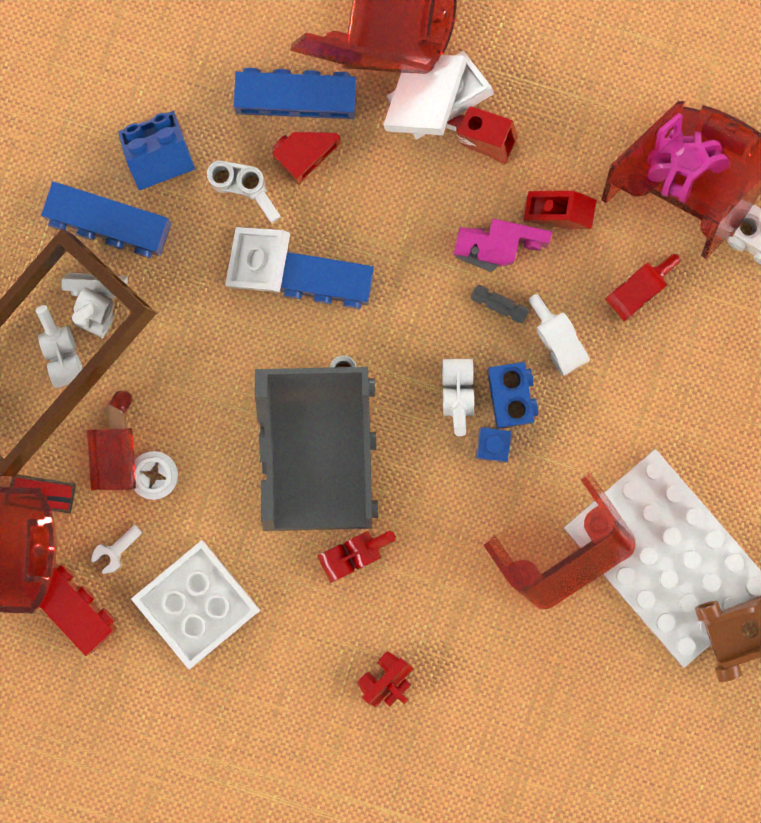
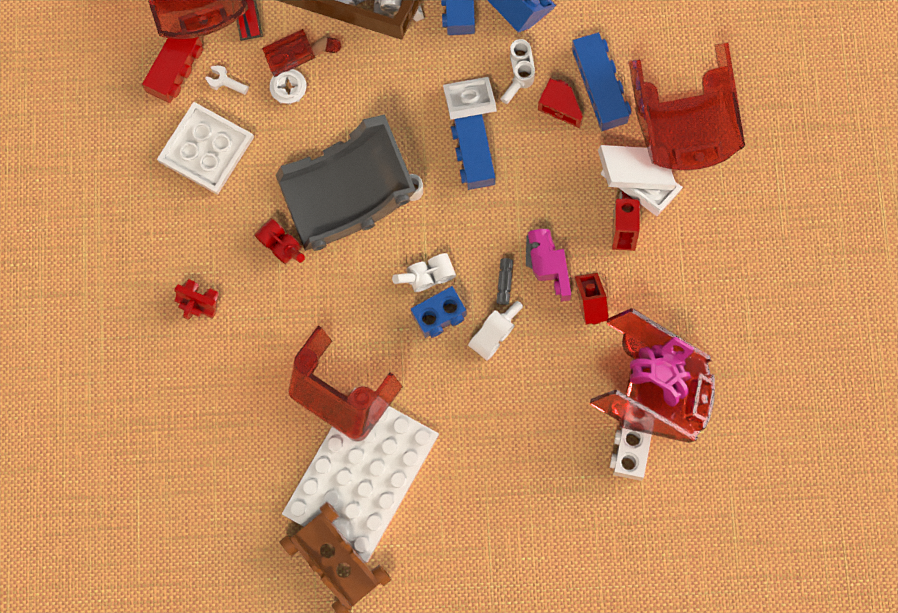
camera: 70 degrees right, 10 degrees down
blue brick [475,427,512,463] -> none
red beam [605,253,681,322] -> none

